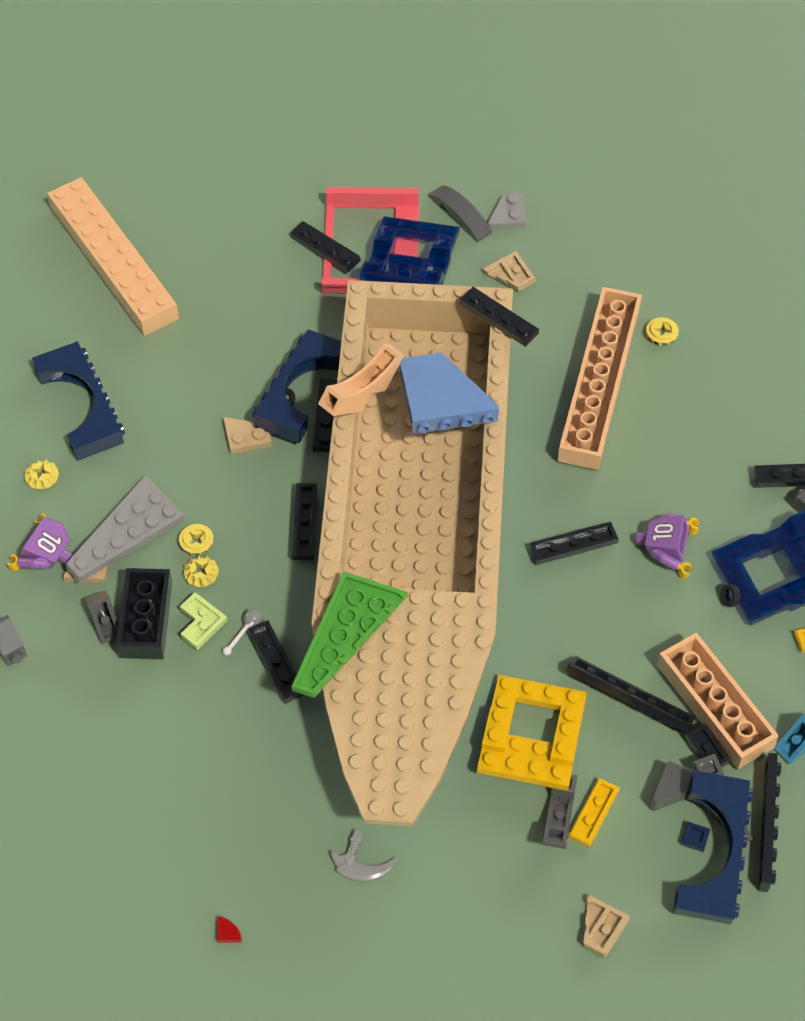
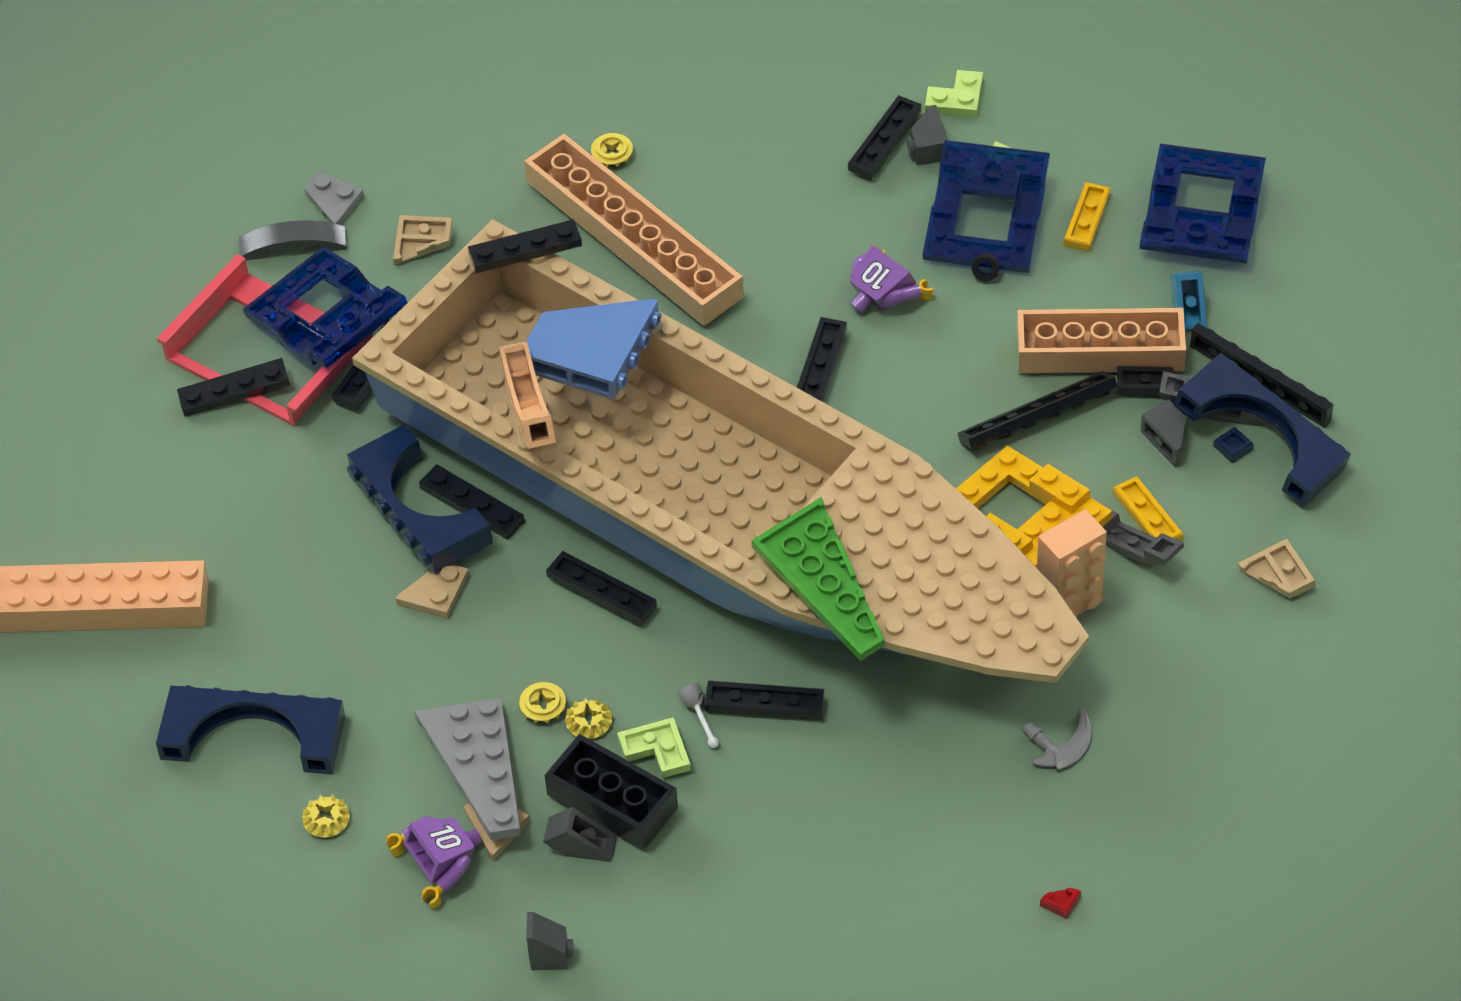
camera: 55 degrees left, 5 degrees down
none -> light nougat brick [1037,509,1107,617]

